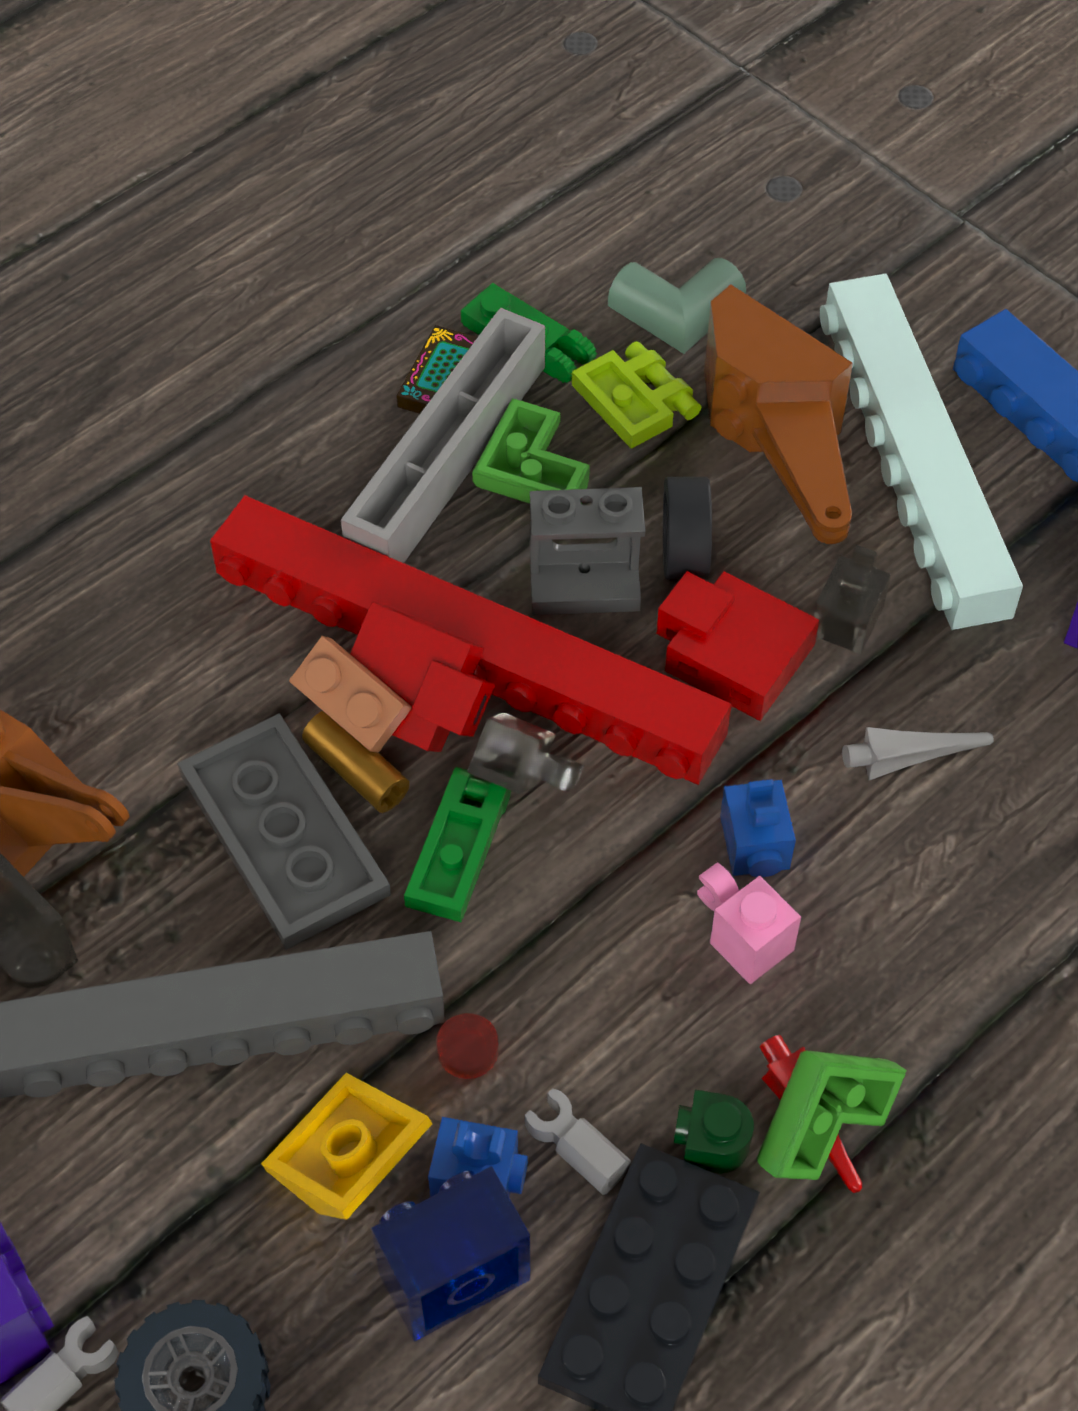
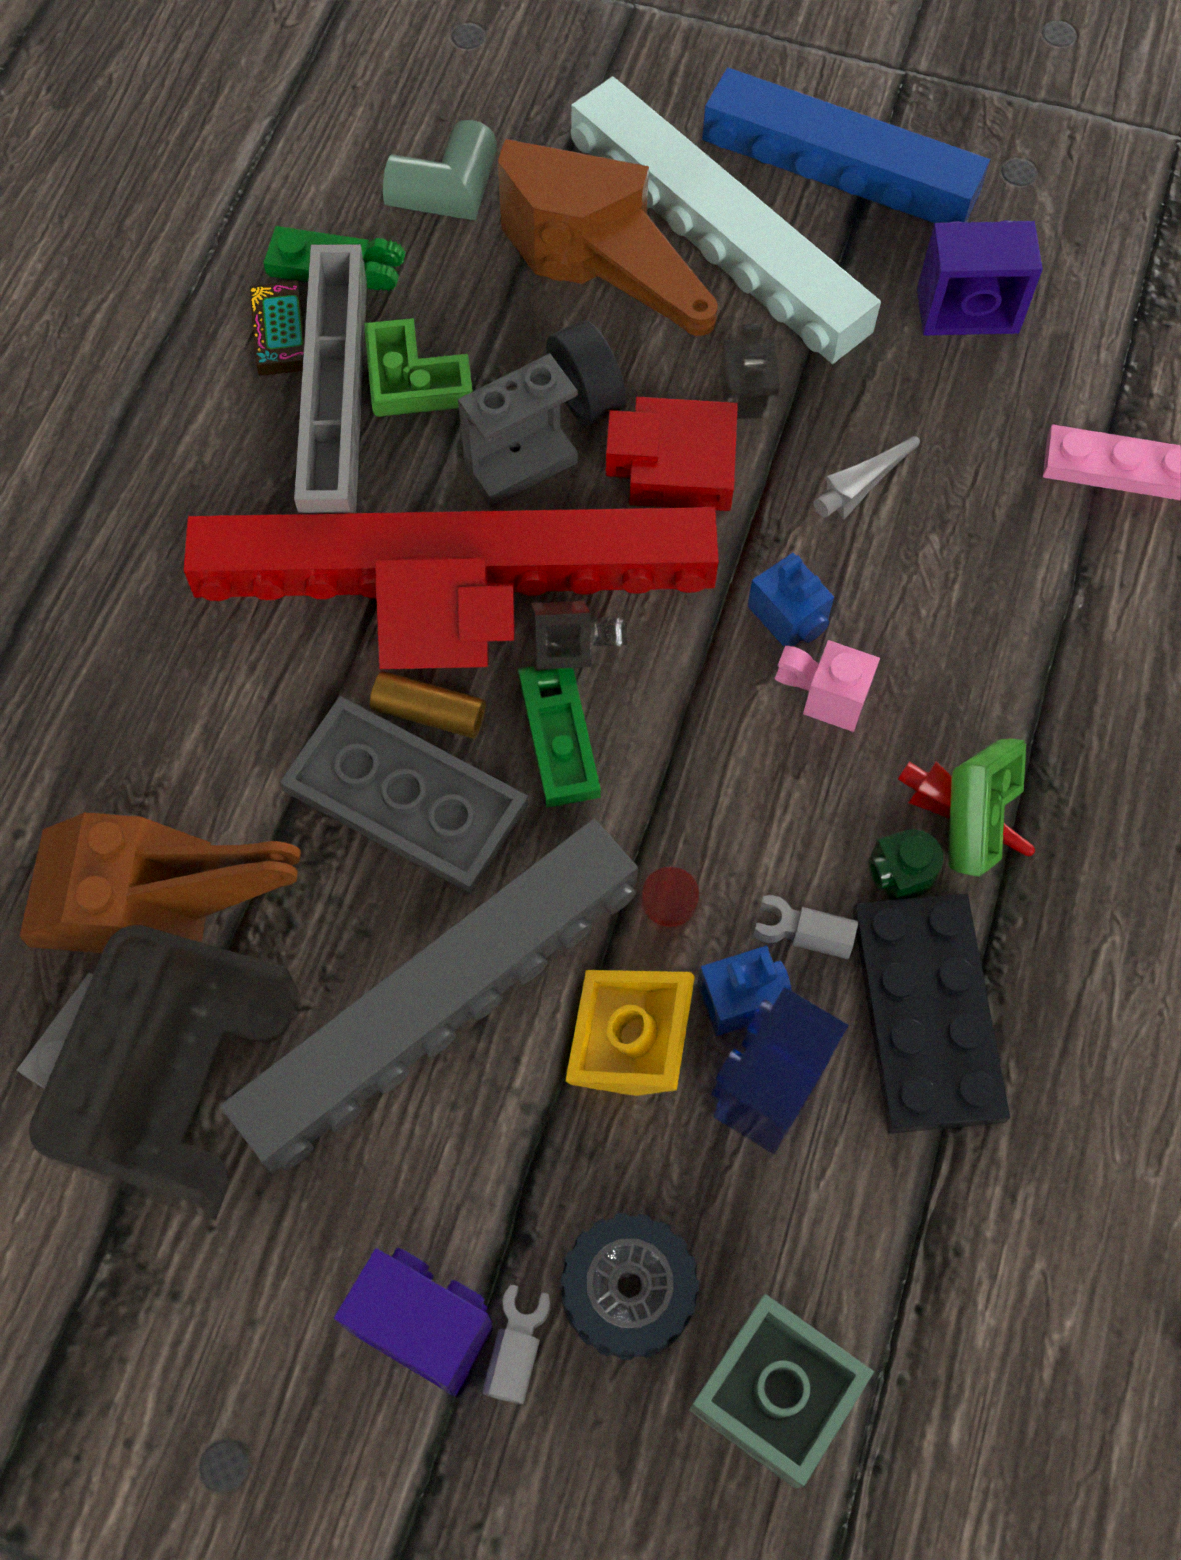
camera: 30 degrees left, 10 degrees up
nougat plate [289,636,412,752] -> none
lime plate [572,341,701,449] -> none

